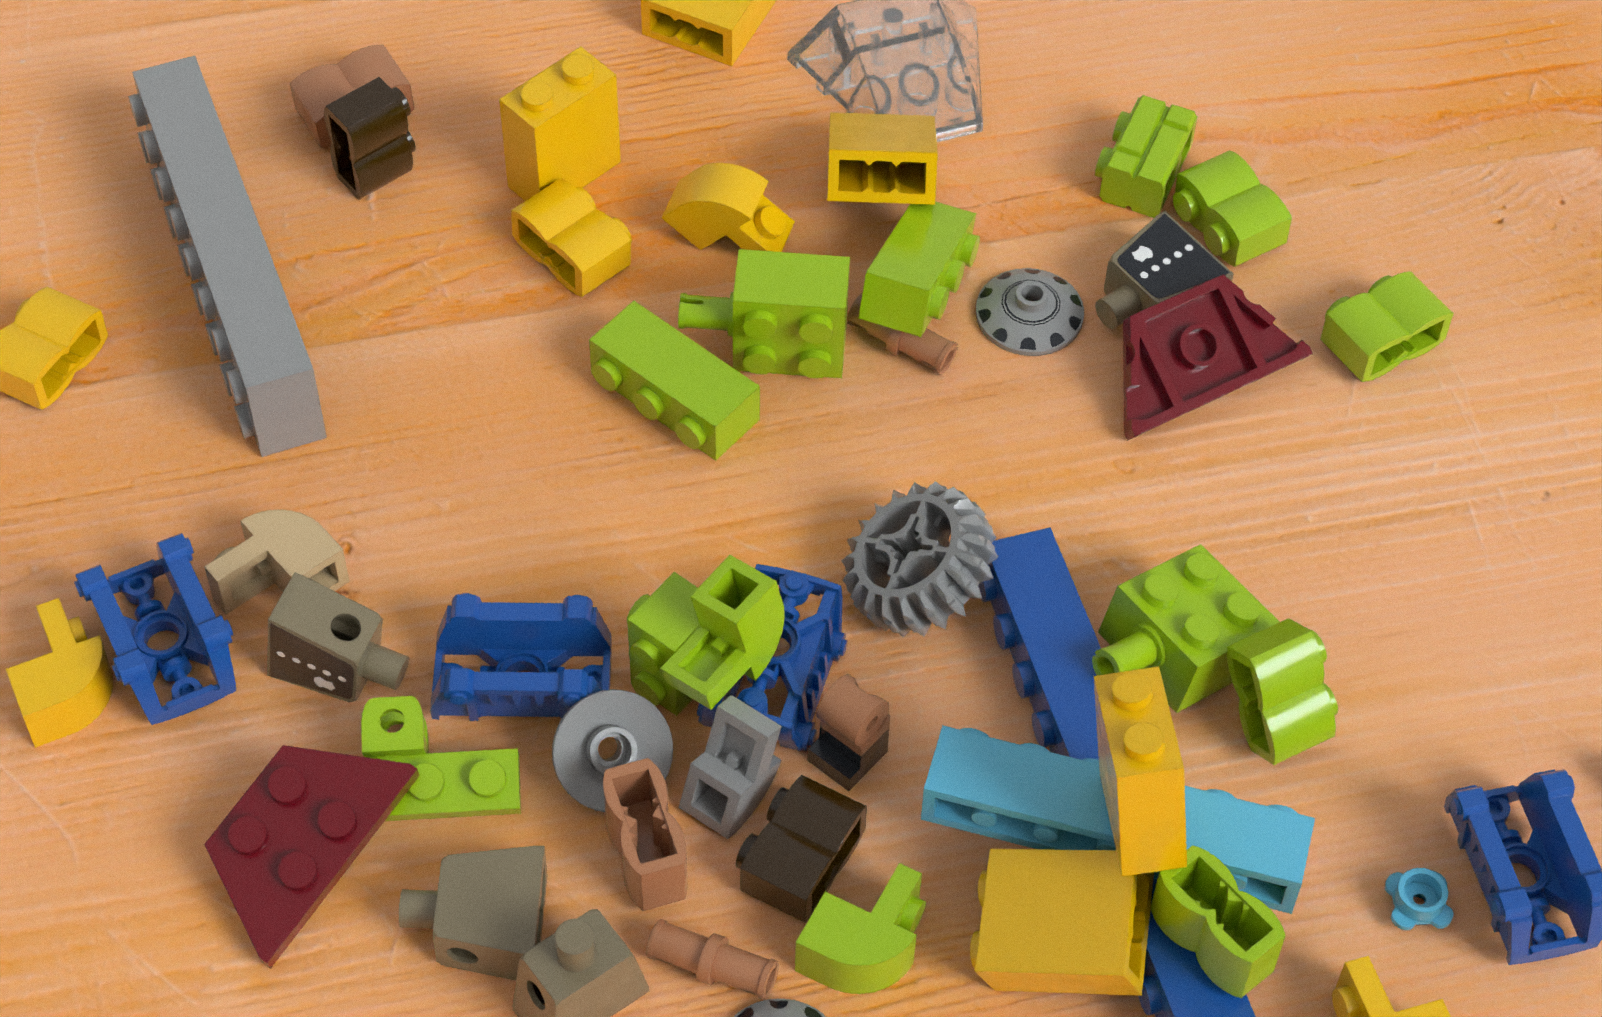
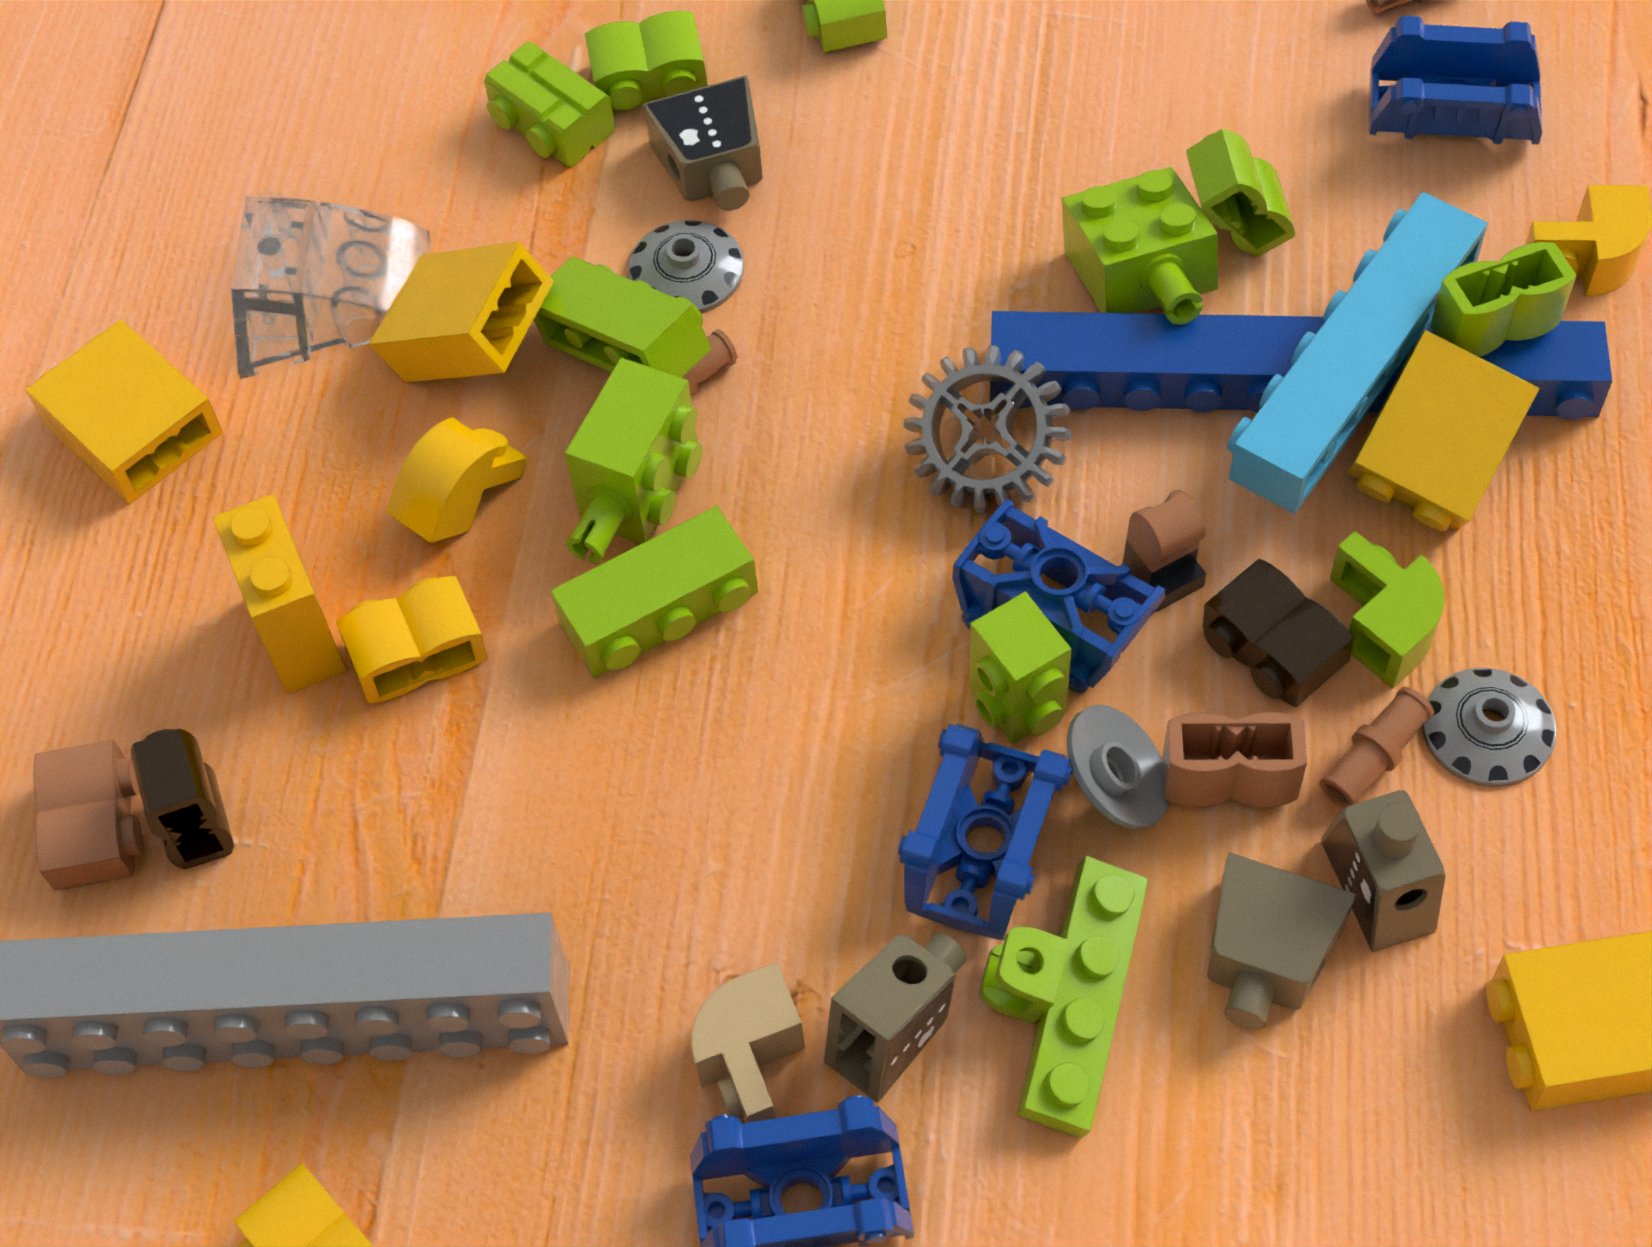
camera: 65 degrees left, 5 degrees up
dark red wing [204,745,420,969] -> none
lime brick [660,555,785,710] -> none
light grey brick [679,695,782,839] -> none
yellow brick [1094,666,1187,877] -> none
dark red wing [1123,274,1313,441] -> none
medium azure plate [1385,868,1454,930] -> none

